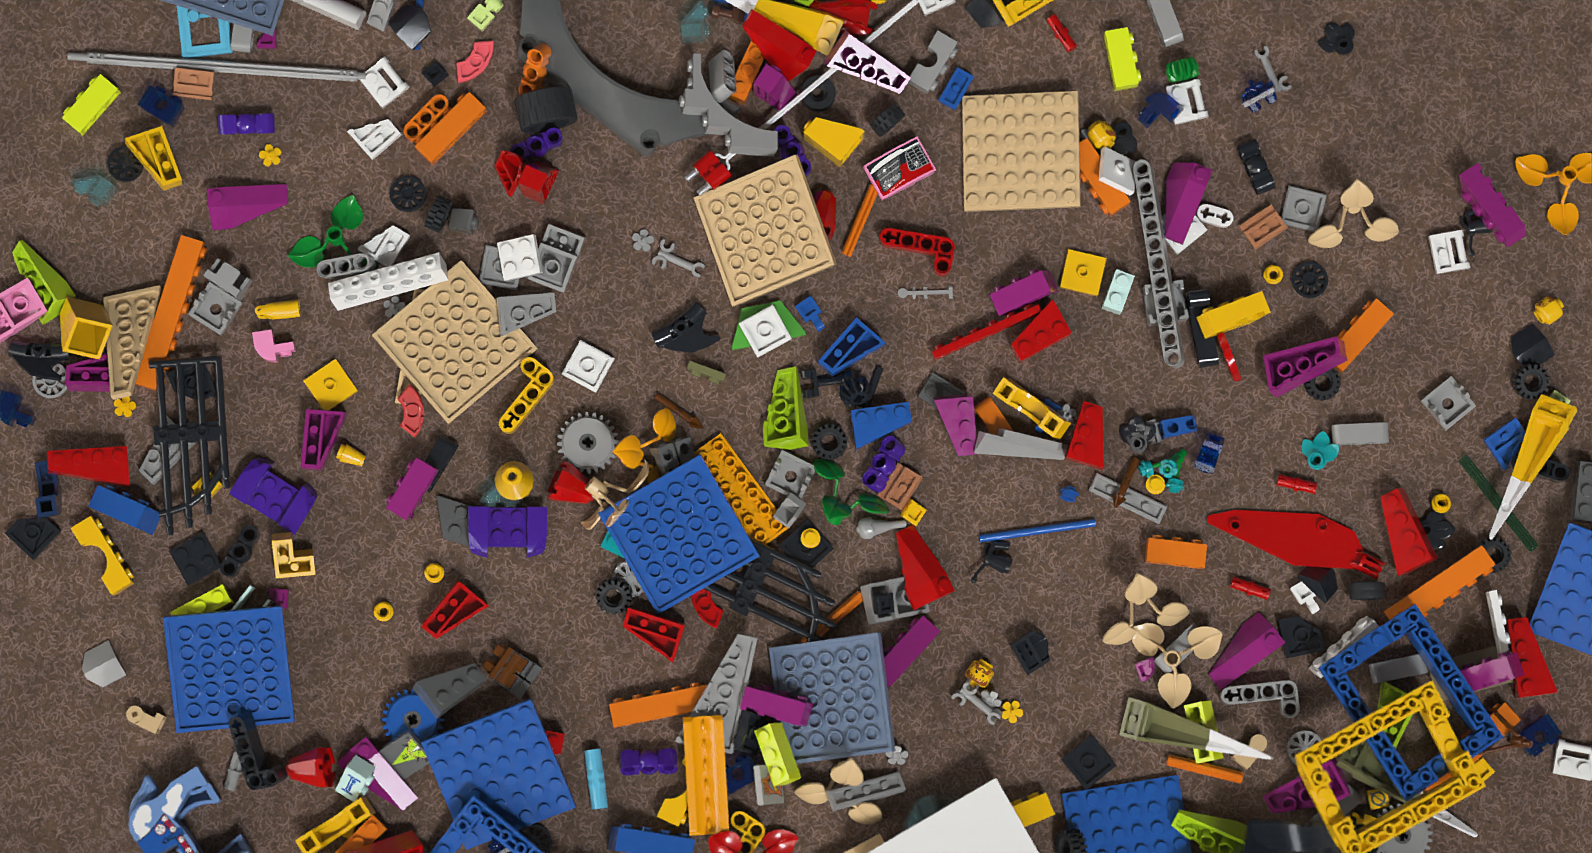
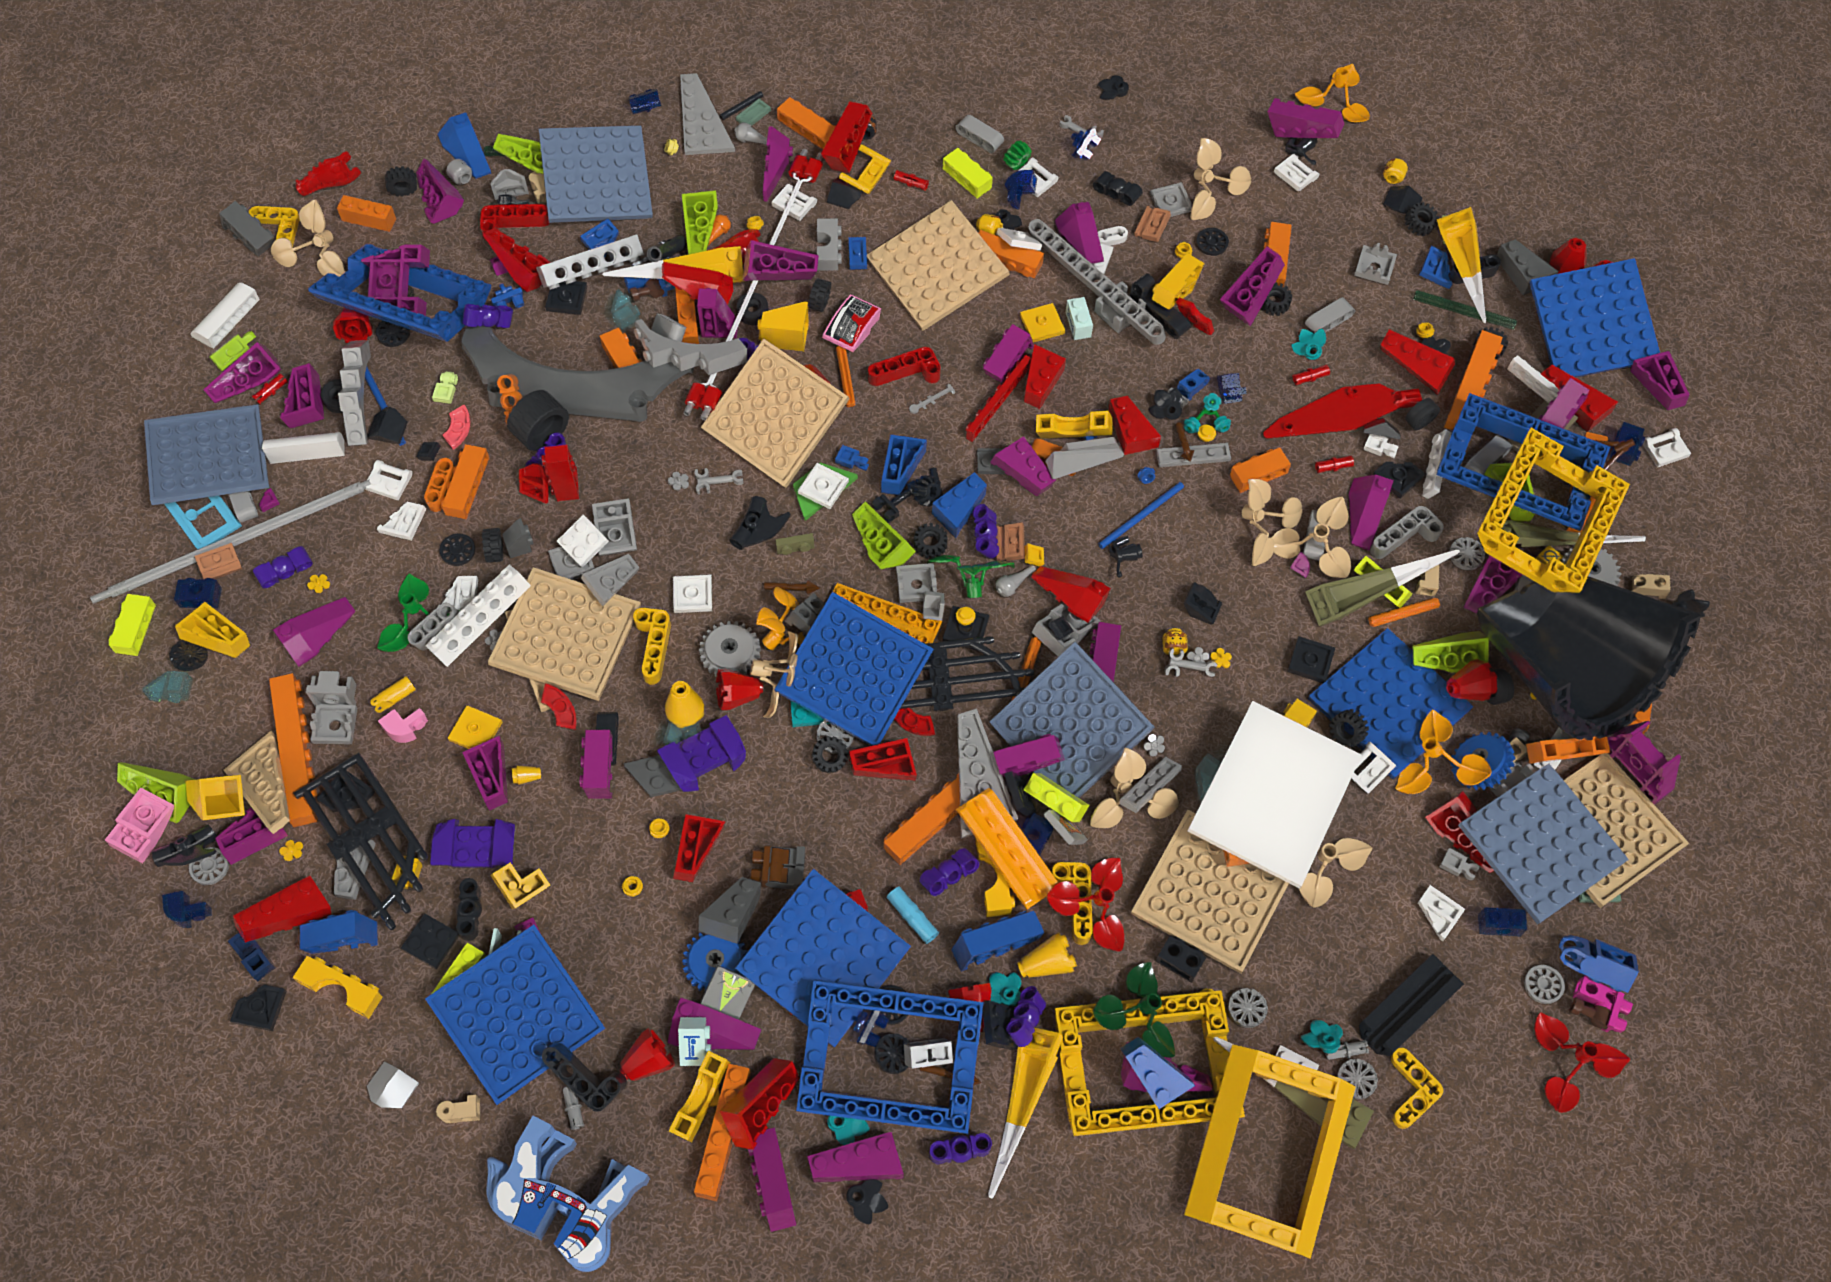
camera: 30 degrees left, 20 degrees down
none -> orange brick [599,327,642,369]

